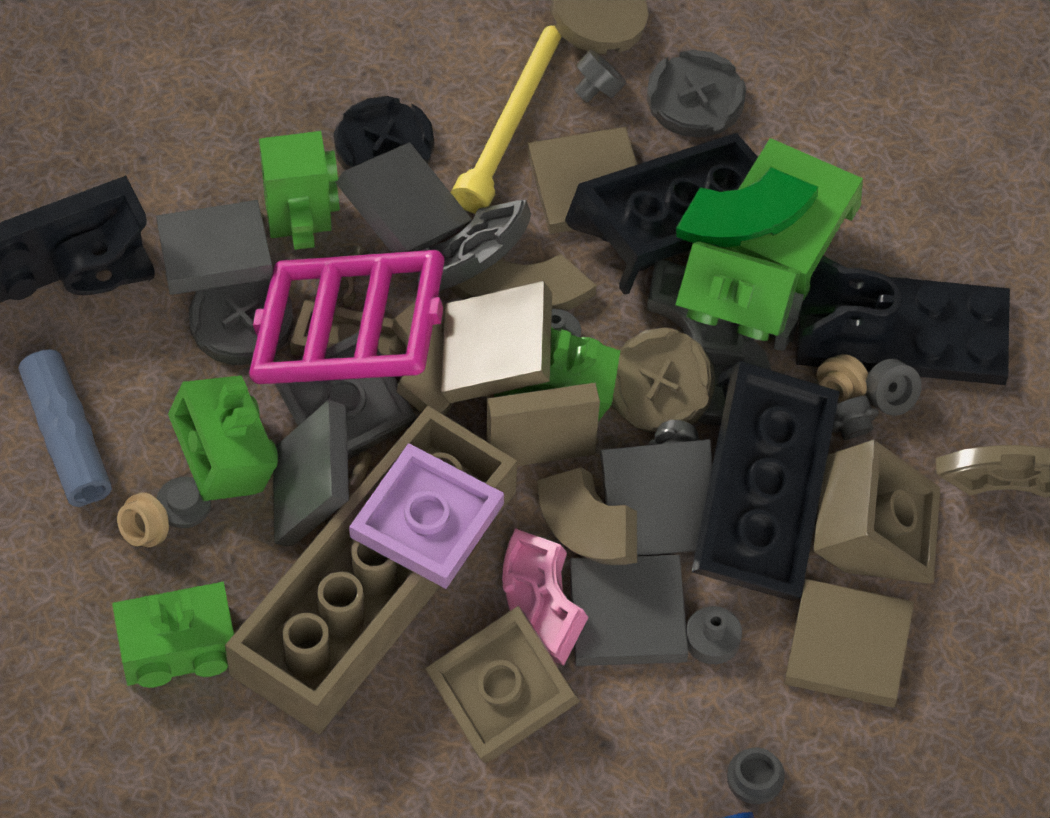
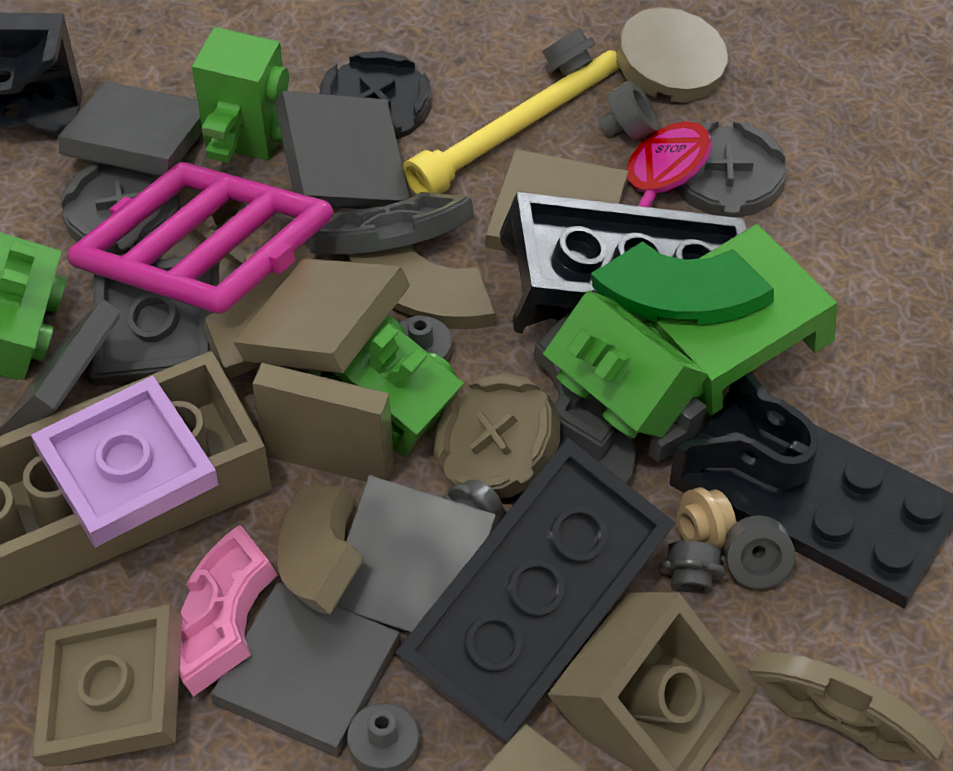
camera: 30 degrees right, 5 degrees down
none -> dark grey plate [542,28,596,77]
none -> piece [626,121,712,207]

